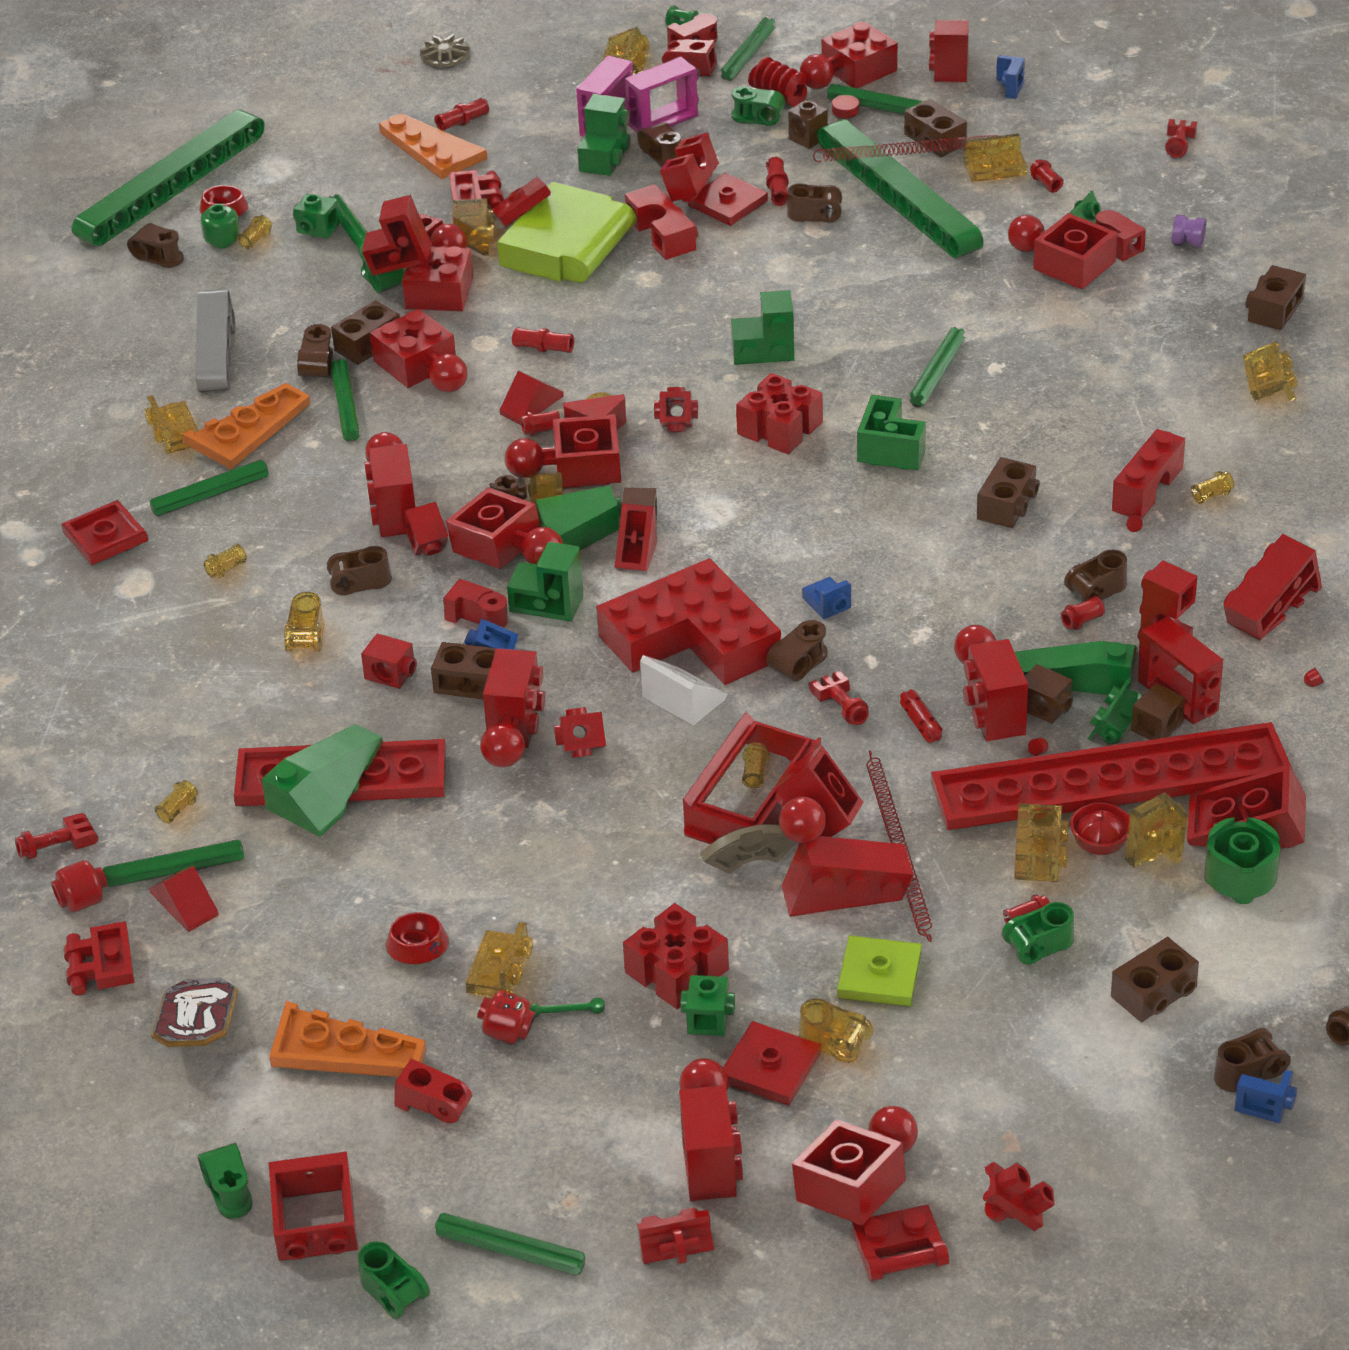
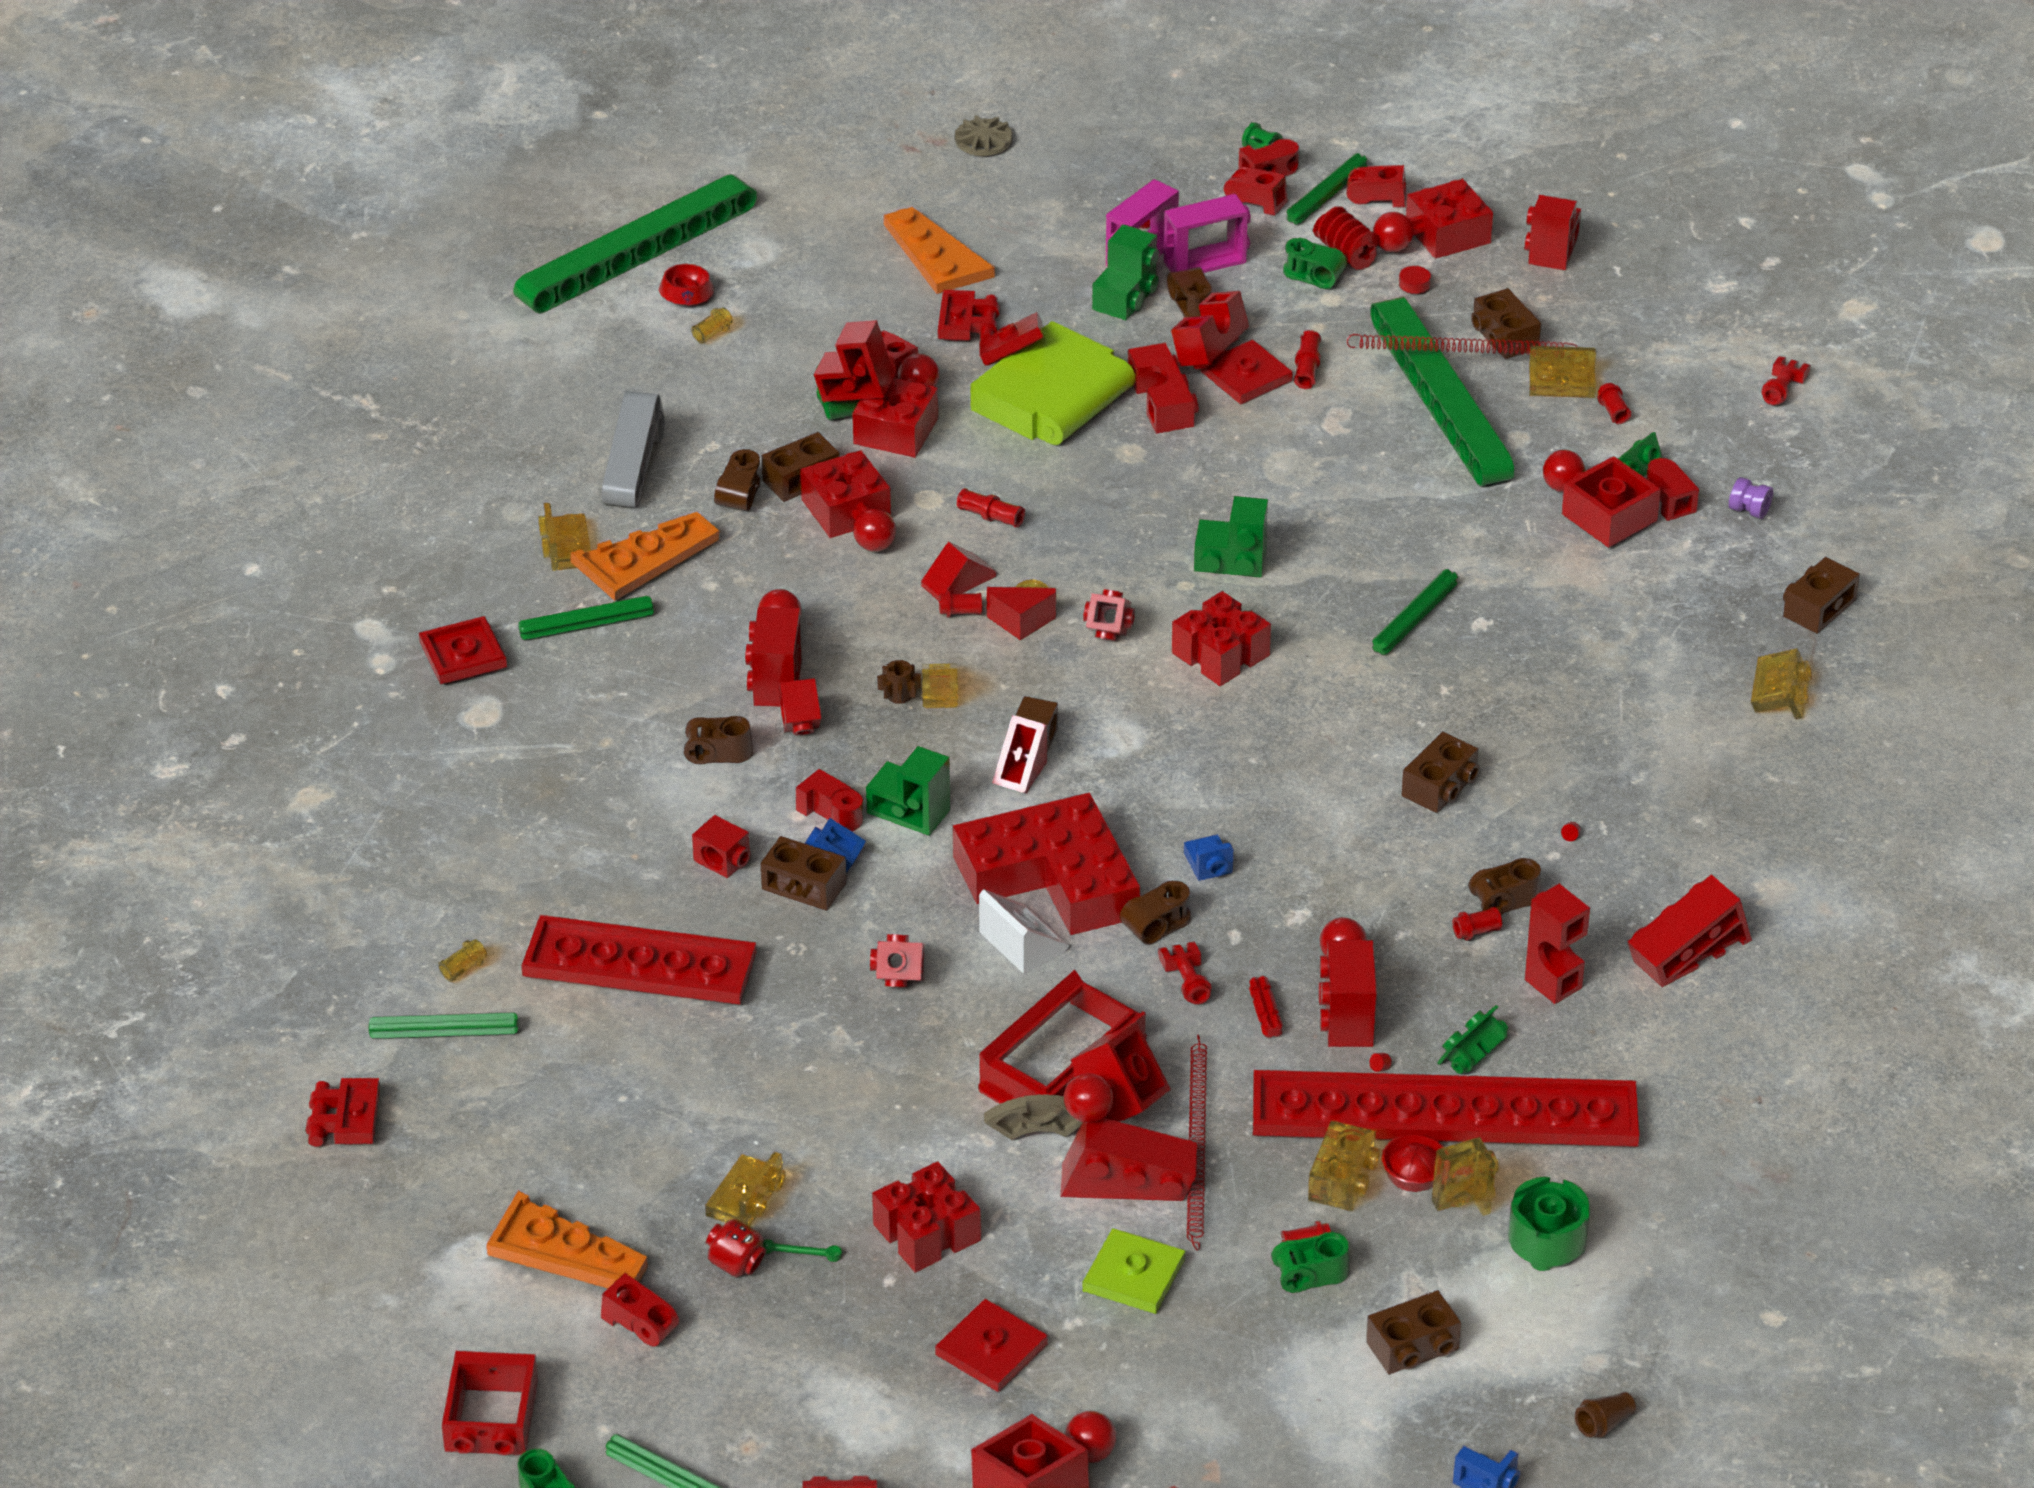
camera: 10 degrees right, 0 degrees up
red hinge [15,813,99,859] -> none
red head [51,860,108,912] -> none
reddish brown piece [127,223,184,268] -> none
red slope [149,866,219,932] -> none
shield [151,978,238,1047] -> none
green piece [198,1143,253,1219] -> none
green head [200,204,240,249] -> none
clear yellow pin [203,544,247,578] -> none
green wedge [261,724,383,837] -> none
clear yellow piece [284,592,324,652] -> none
green brick [293,193,340,239] -> none
green axle [328,194,367,249] -> none
green axle [331,359,360,442] -> none
red hat [385,912,449,965] -> none
red pin [434,97,489,131] -> none
red brick [446,487,563,570] -> none
clear yellow slope [452,199,494,256] -> none
red brick [480,648,546,768] -> none
red brick [504,414,621,488] -> none
green slope [535,485,622,550] -> none
clear yellow bracket [602,26,650,74] -> none
red brick [679,1058,743,1201] -> none
green brick [681,975,735,1036] -> none
clear yellow pin [742,743,770,788] -> none
reddish brown piece [787,183,842,223] -> none
reddish brown brick [788,99,828,149] -> none
clear yellow piece [799,998,874,1063] -> none
green axle [827,84,923,114] -> none
green brick [857,394,926,471] -> none
blue bracket [997,55,1025,99] -> none
green wedge [1015,641,1138,695] -> none
reddish brown brick [1025,664,1073,724] -> none
red arch [1112,429,1185,519] -> none
reddish brown brick [1131,683,1185,740] -> none
red window [1138,616,1223,725] -> none
red slope [1187,765,1306,849] -> none
clear yellow pin [1191,471,1235,504] -> none
reddish brown piece [1214,1028,1291,1092] -> none
red piece [1304,667,1324,687] -> none
none -> red leg [1346,165,1407,207]

